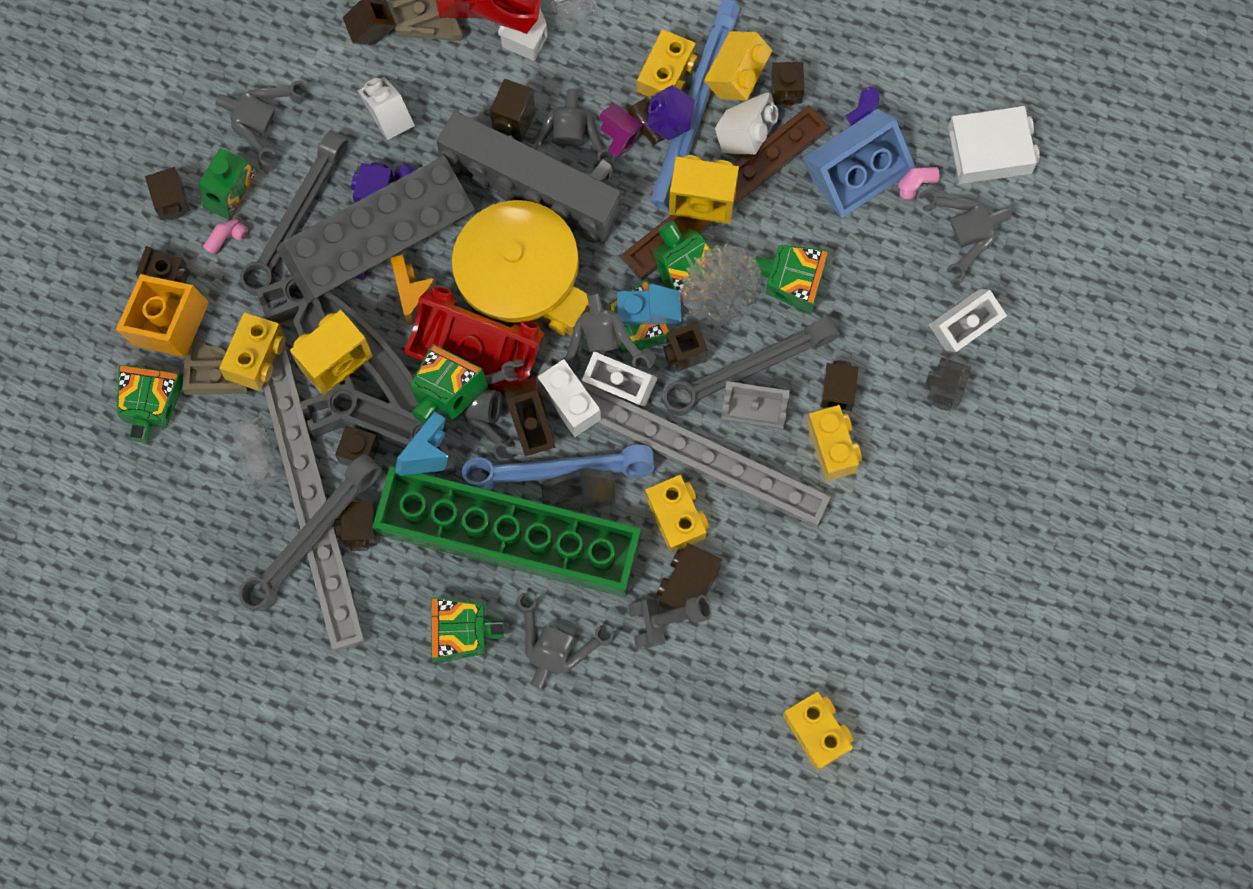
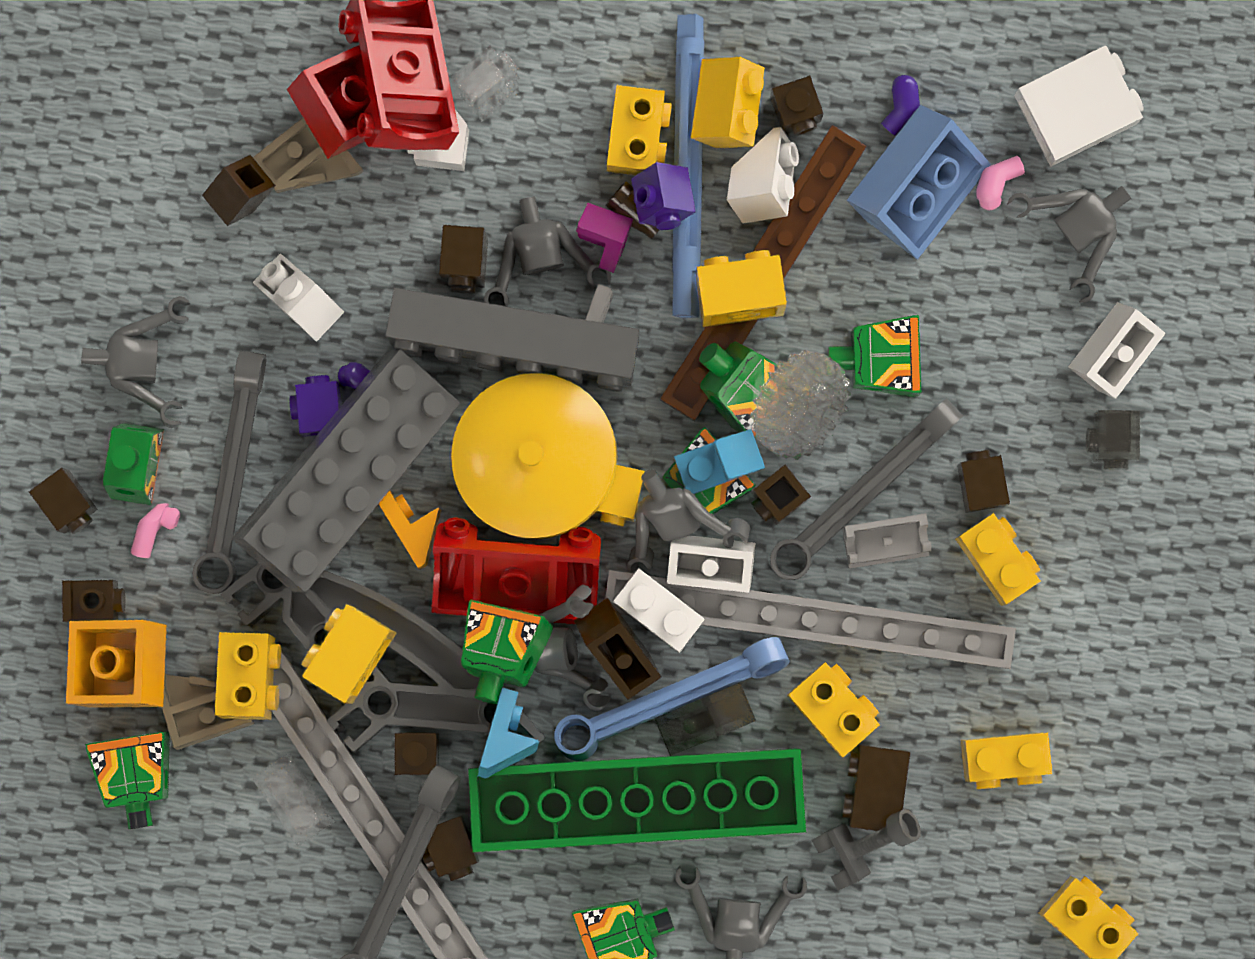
camera: 15 degrees left, 10 degrees up
none -> yellow brick [961,732,1052,789]

